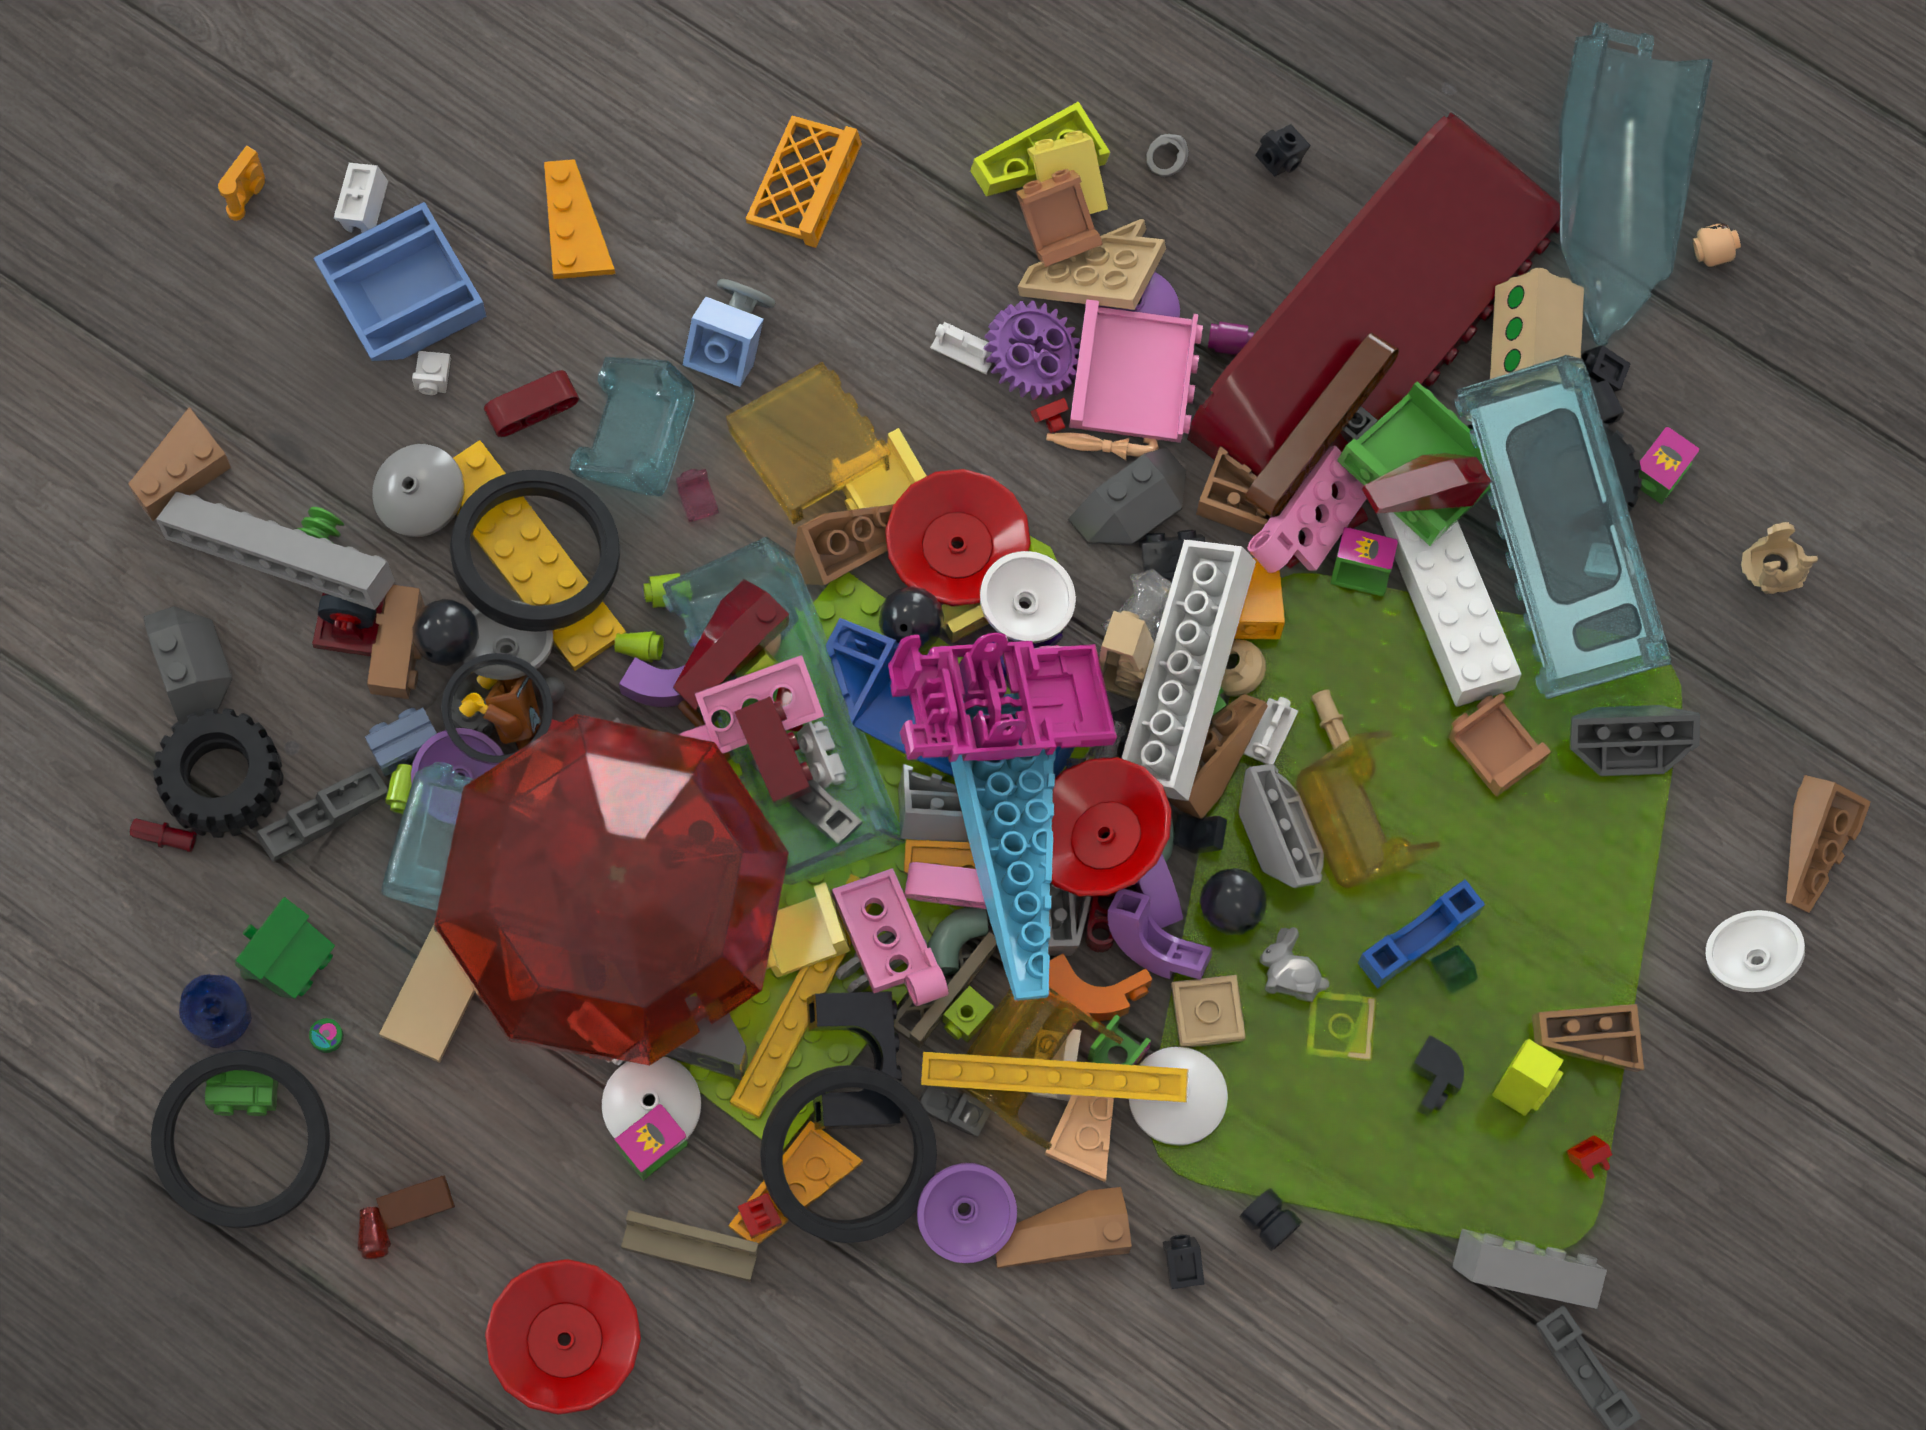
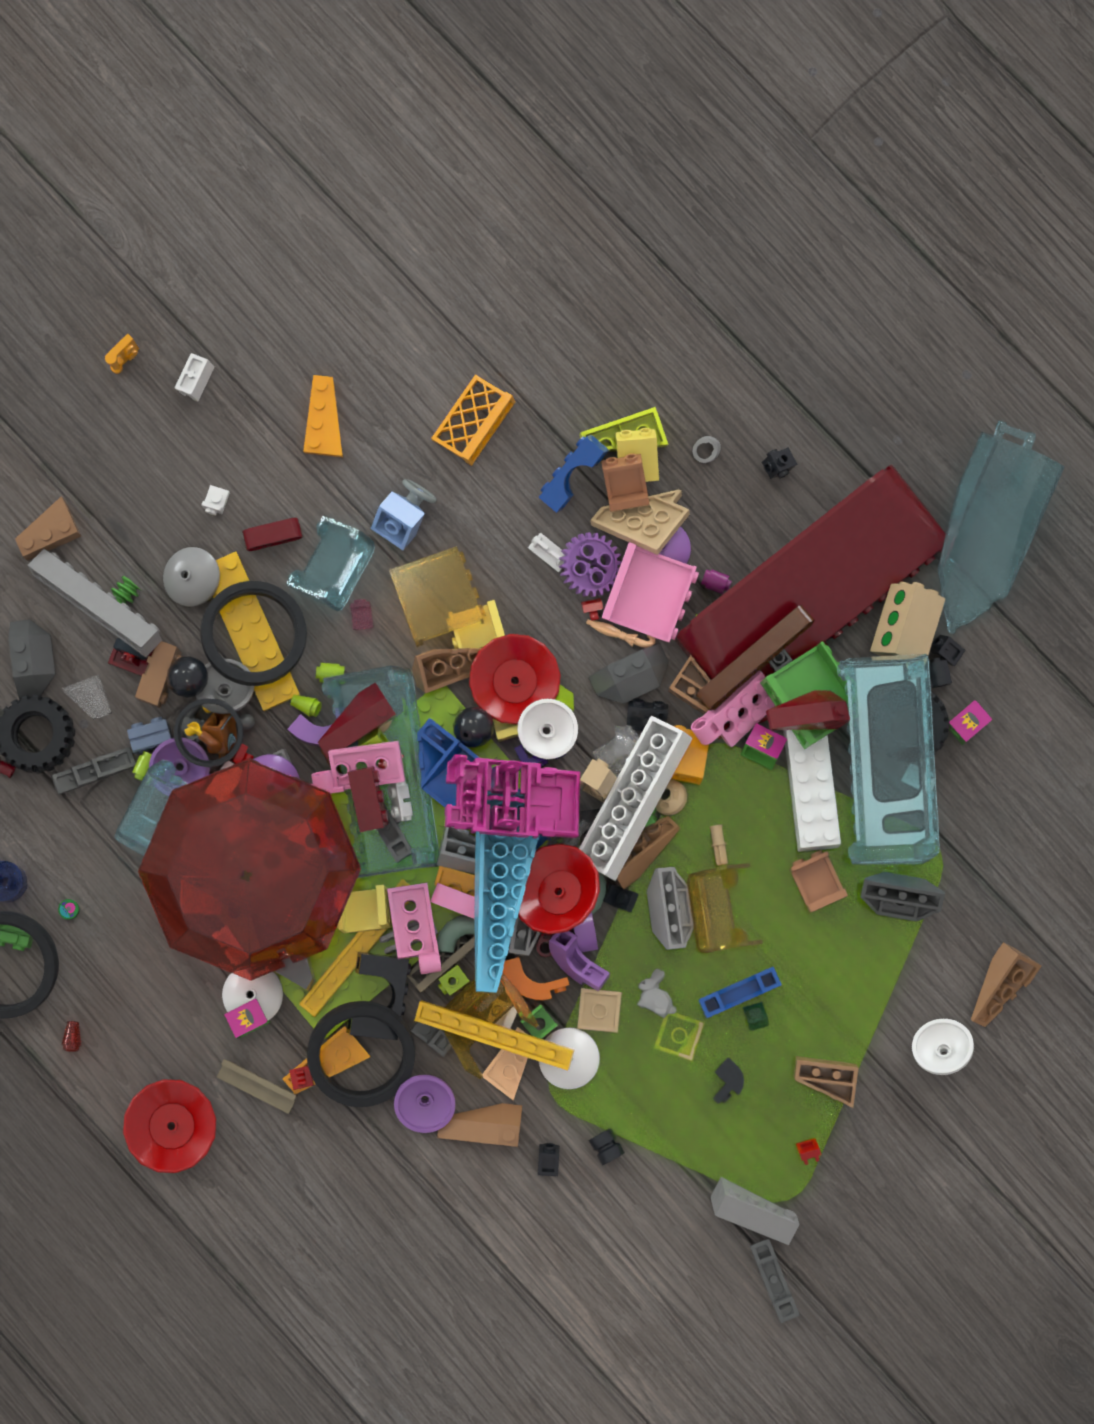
camera: 20 degrees right, 10 degrees up
green piece [235,897,335,999] -> none
medium blue slope [313,202,486,361] -> none
reddish brown slope [376,1175,455,1230] -> none
tan tile [379,917,497,1063] -> none
black piece [1200,868,1267,935] -> none
white hinge [1243,697,1298,764] -> none
neon yellow wedge [1491,1039,1564,1116] -> none
light nougat head [1692,223,1741,267] -> none
tan piece [1741,522,1818,594] -> none
none -> clear wing [62,675,112,720]
none -> blue arch [539,435,609,513]

